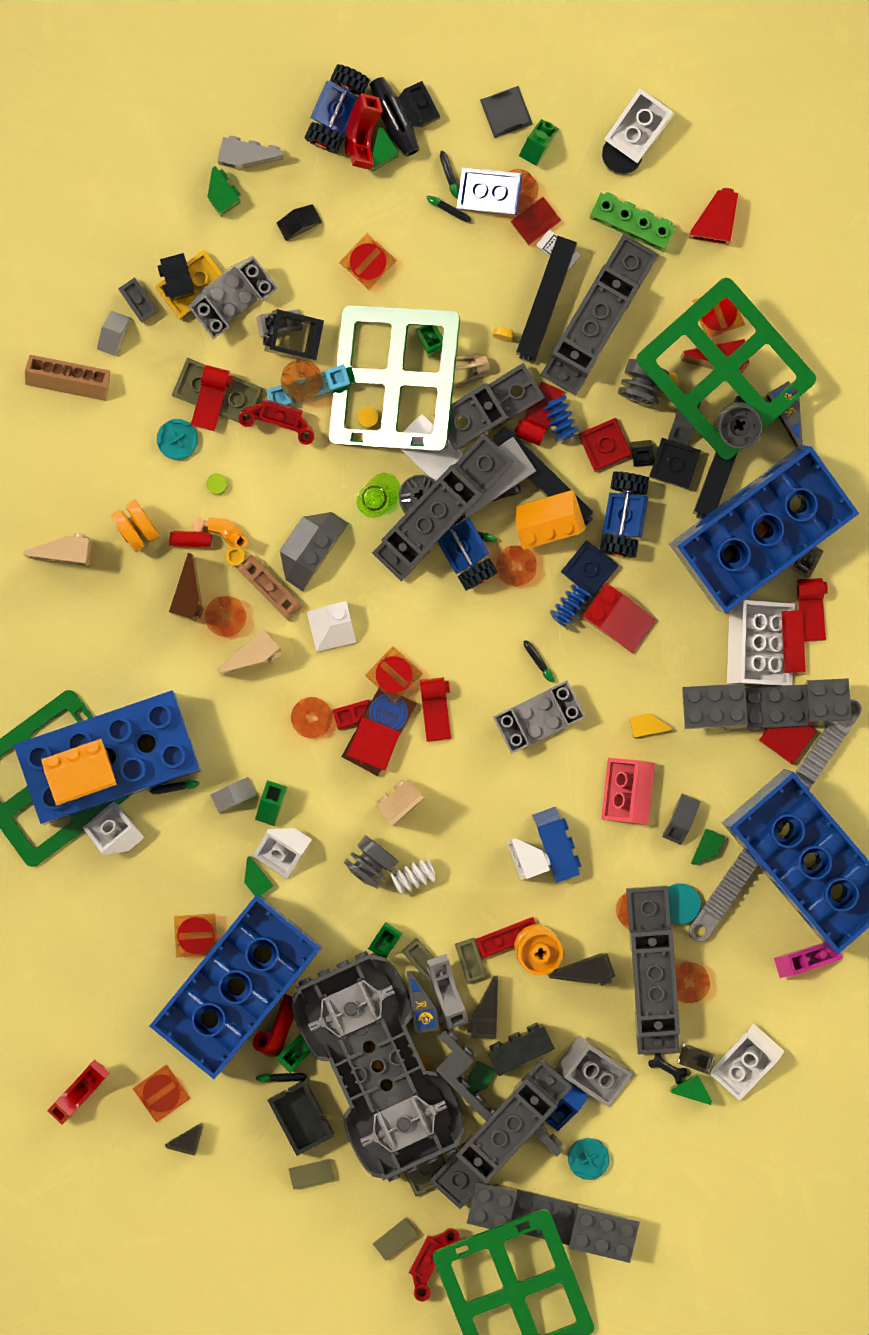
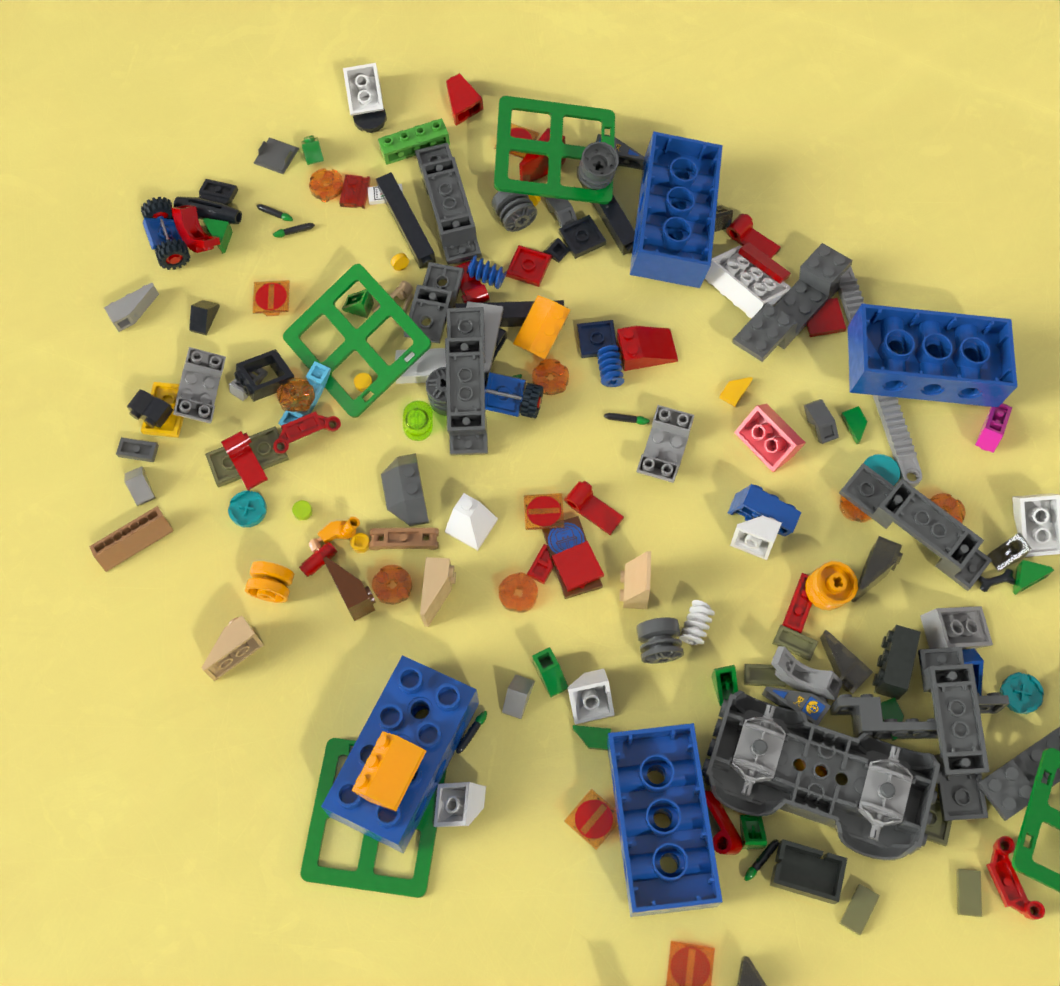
camera: 45 degrees left, 20 degrees down
green slope [207,166,241,217] -> none
tile [457,168,523,215] -> none
plate [599,471,650,558] -> none

